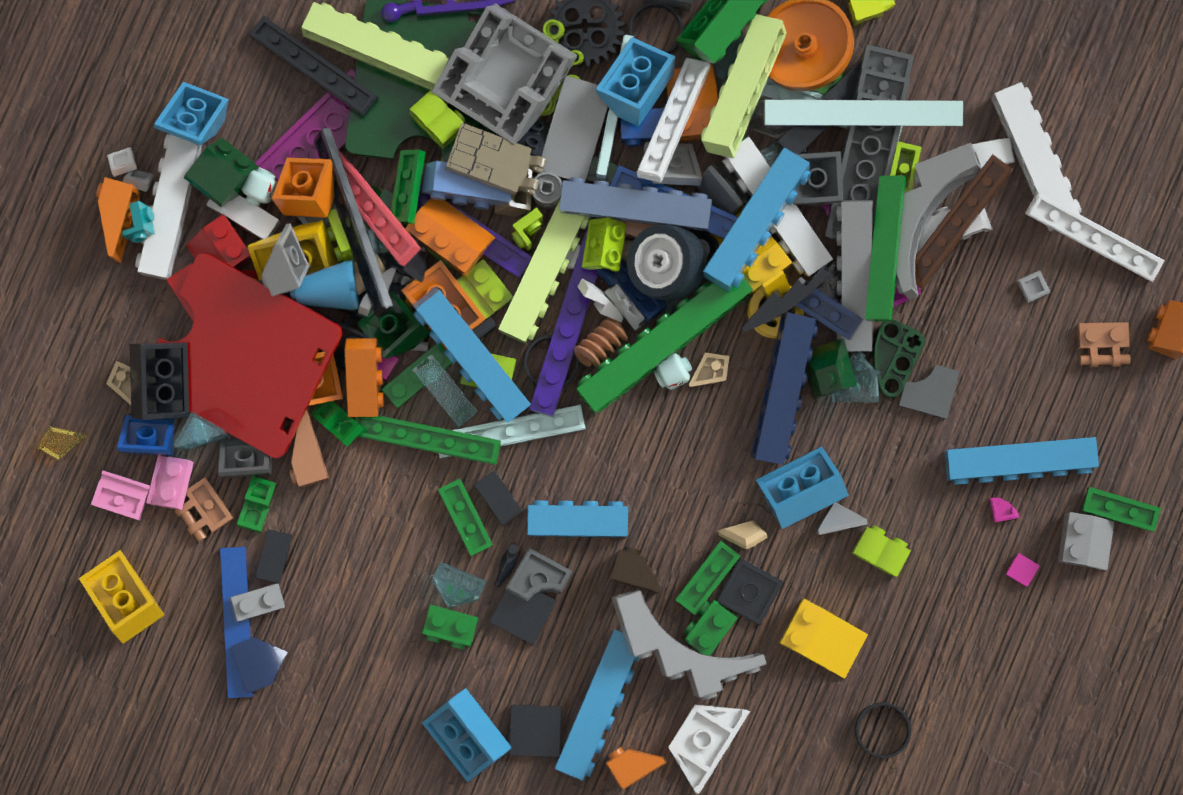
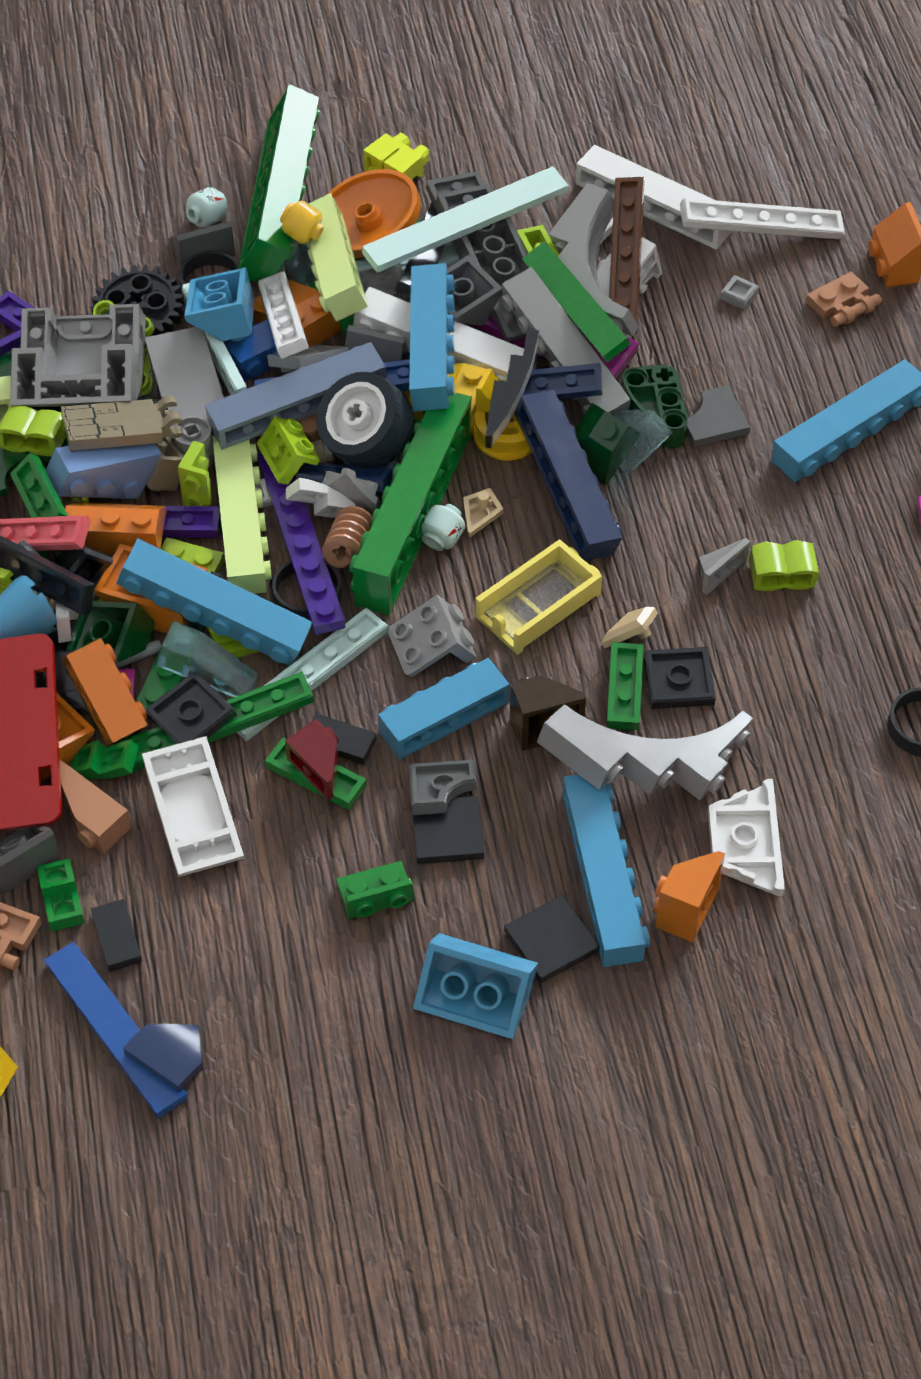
camera: 30 degrees left, 30 degrees down
light grey plate [229,583,285,622] -> none
clear light blue slope [432,562,487,607] -> none
black bar [493,543,518,587] -> none
green bracket [684,600,737,656] -> none
dark azure slope [756,447,849,529] -> none
yellow slope [779,599,868,679] -> none
dark pink tile [989,498,1019,523] -> none
none -> white slope [142,736,244,877]
none -> black tile [145,671,237,745]
none -> yellow head [280,201,324,244]
none -> dark red slope [285,719,339,801]
none -> light grey bracket [388,595,476,677]
none -> light yellow door [475,539,602,655]

